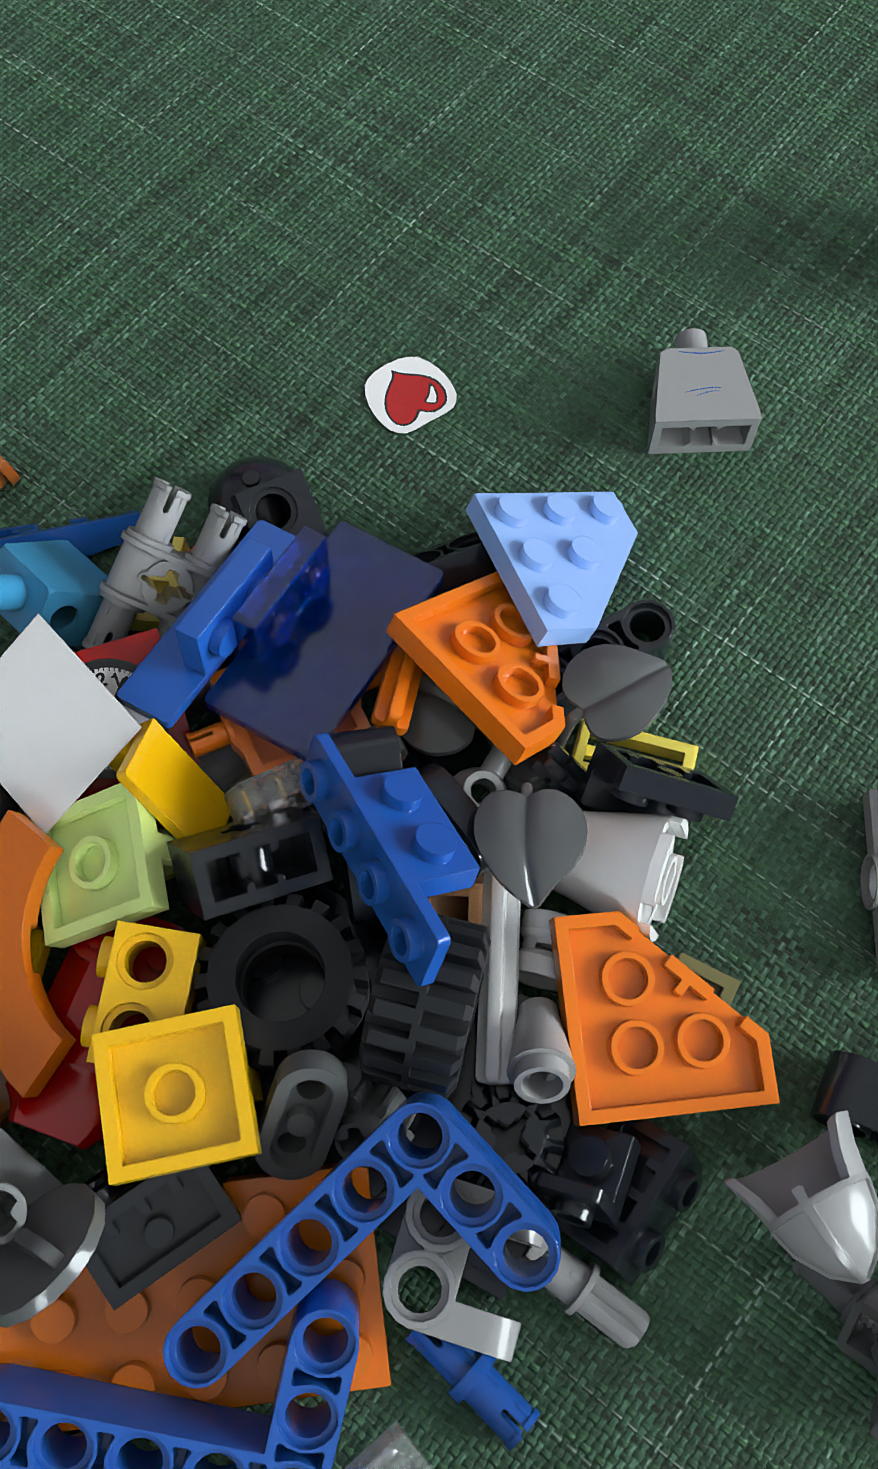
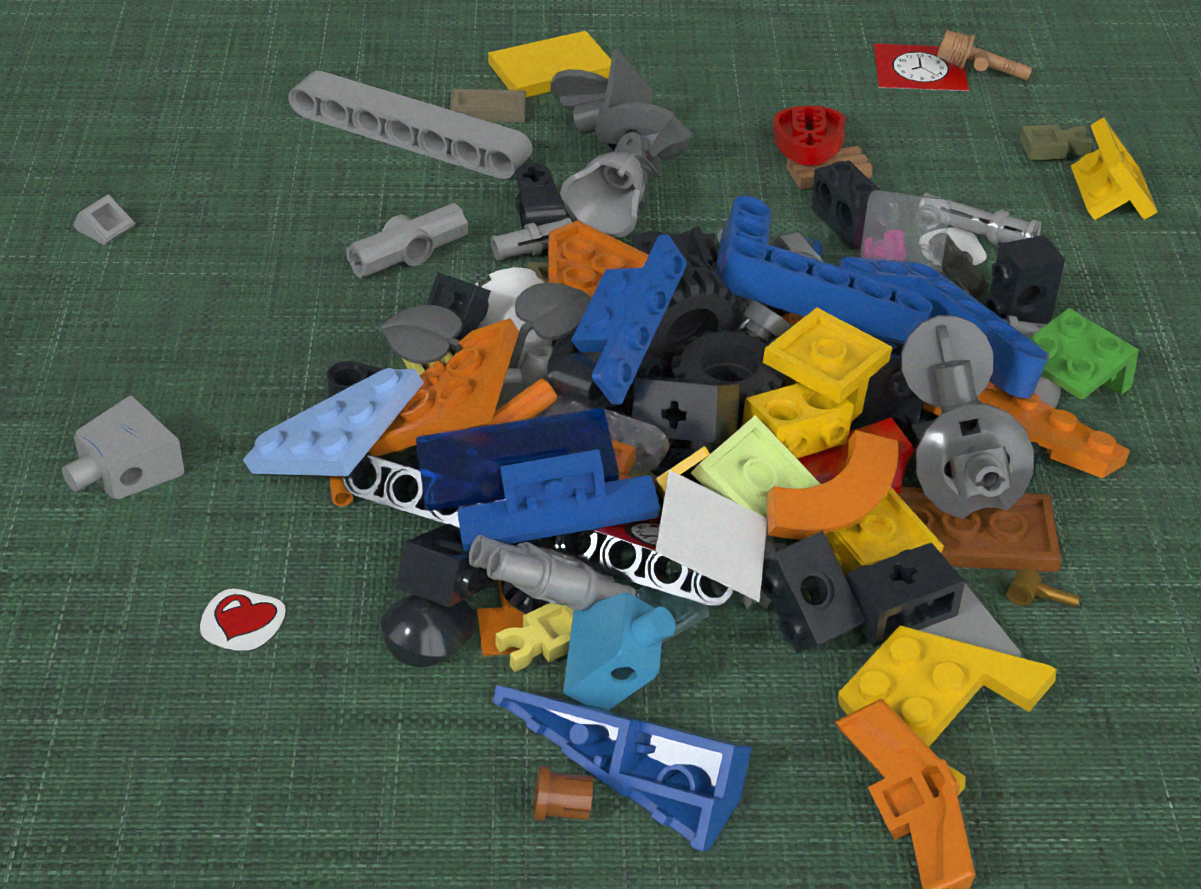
camera: 130 degrees left, 25 degrees down
none -> light grey pin [491,218,572,261]

